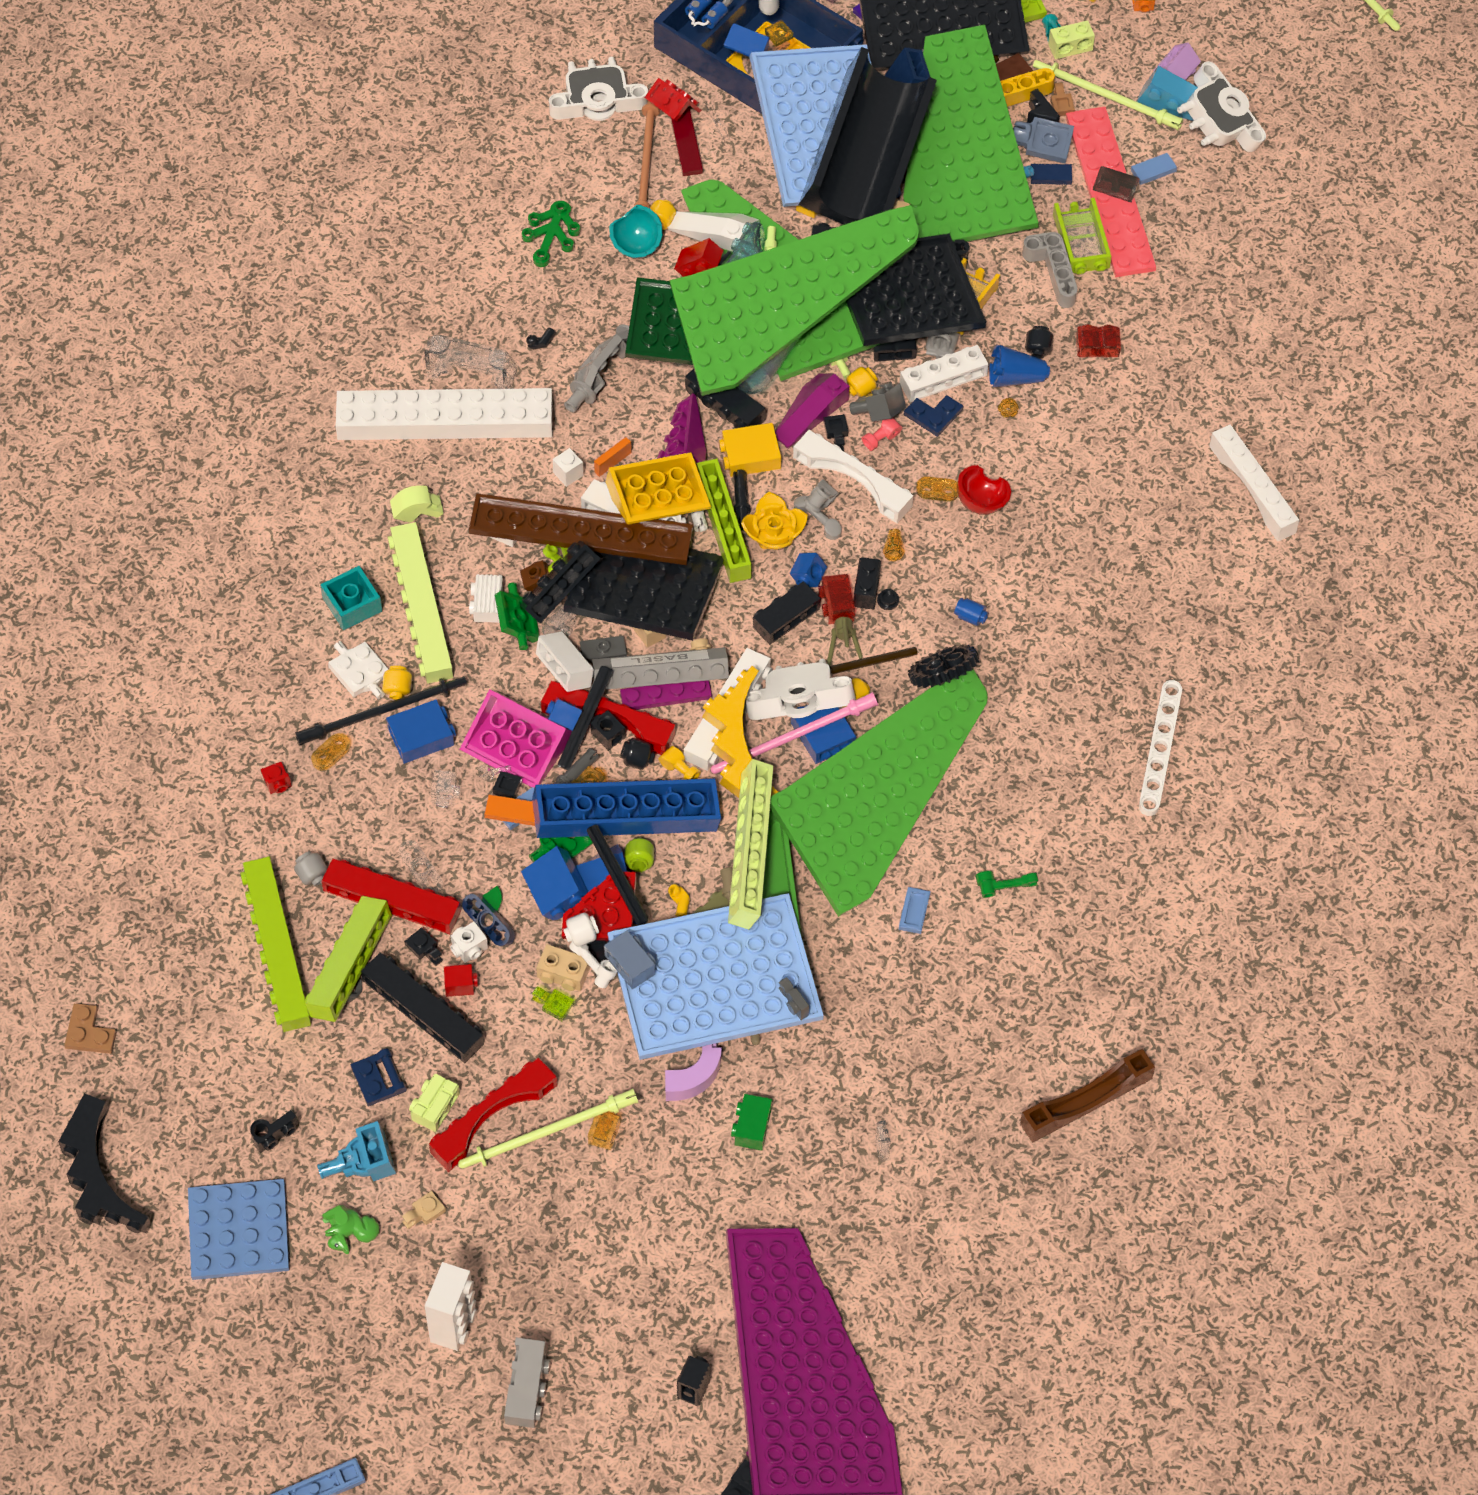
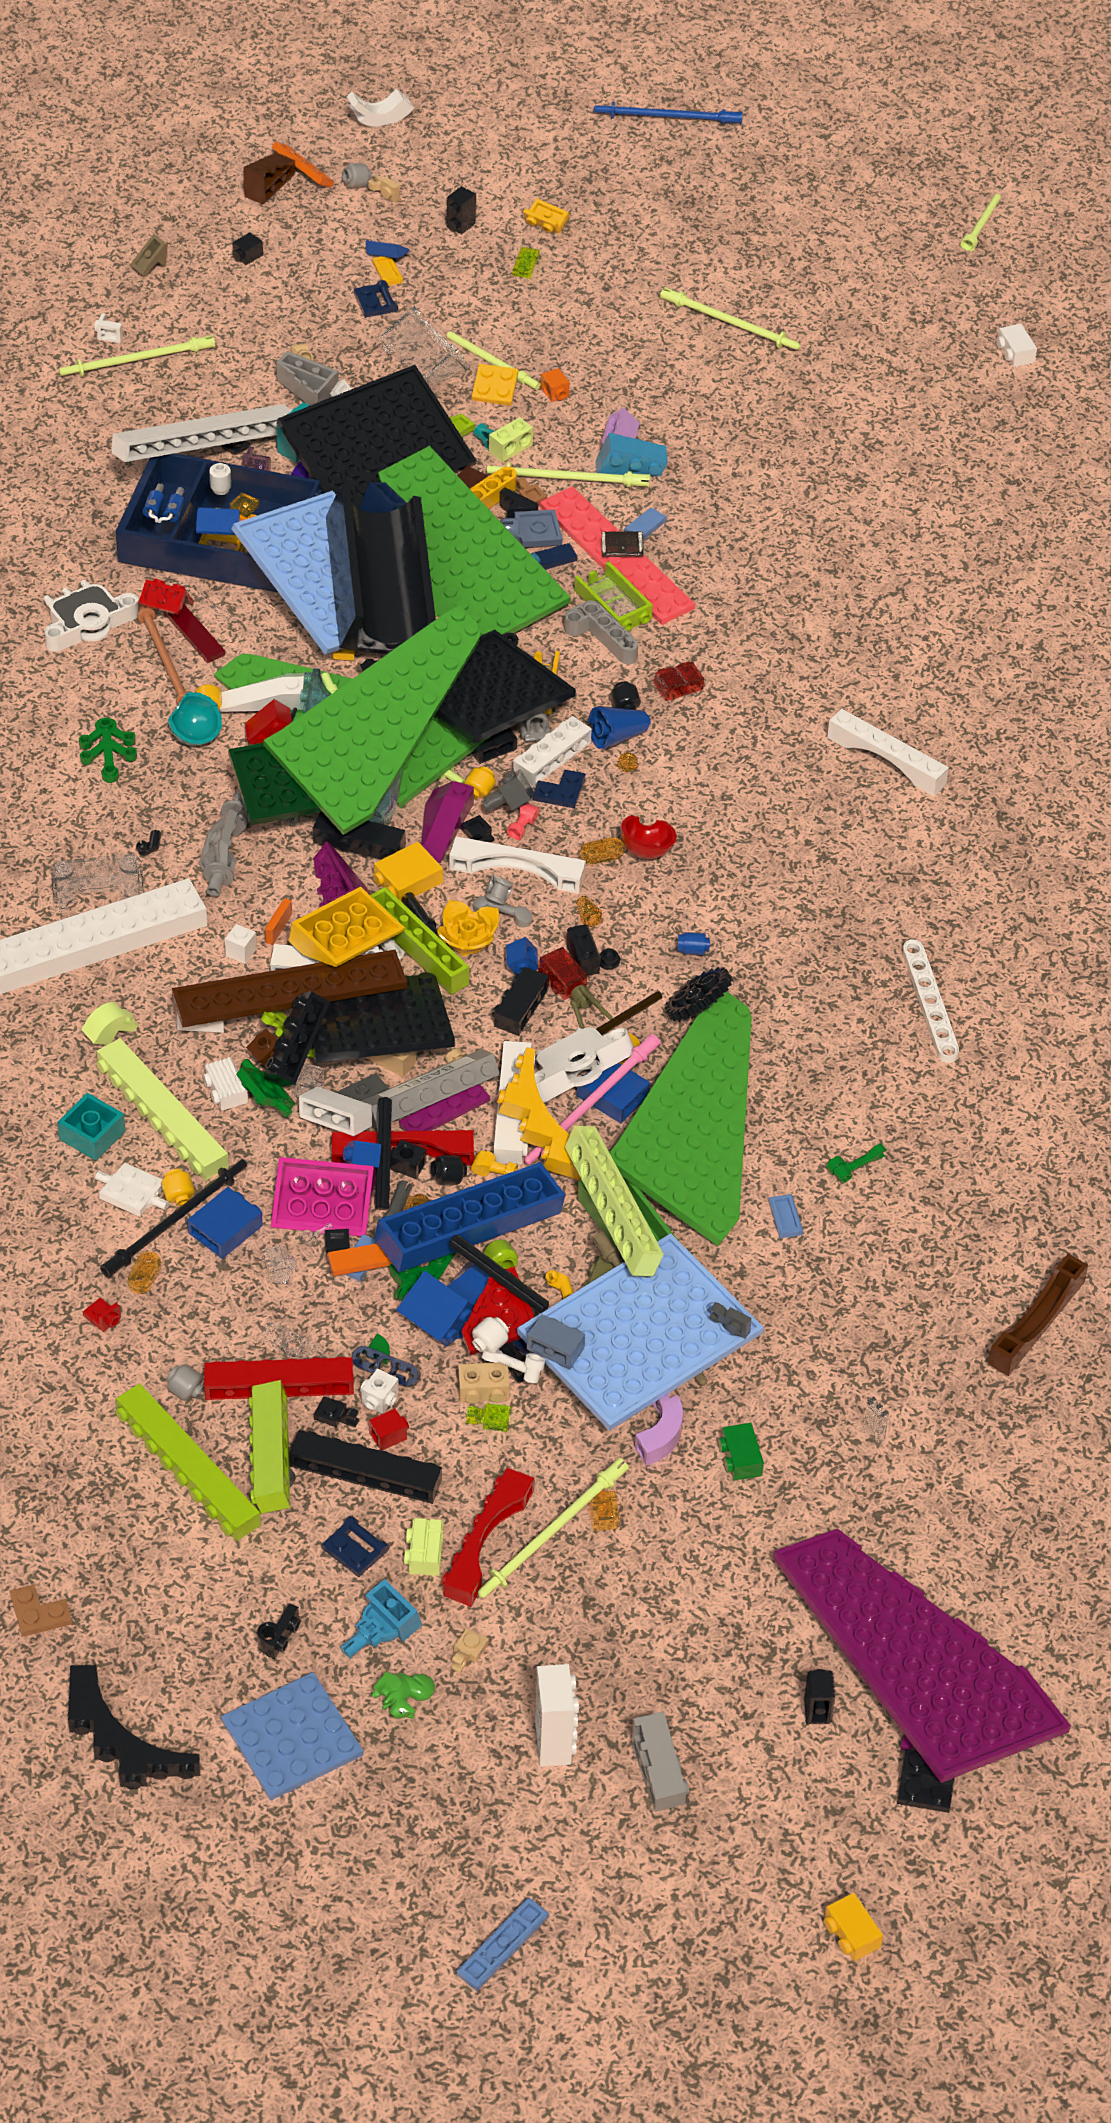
camera: 25 degrees left, 10 degrees down
white piece [1177,61,1266,152] -> none

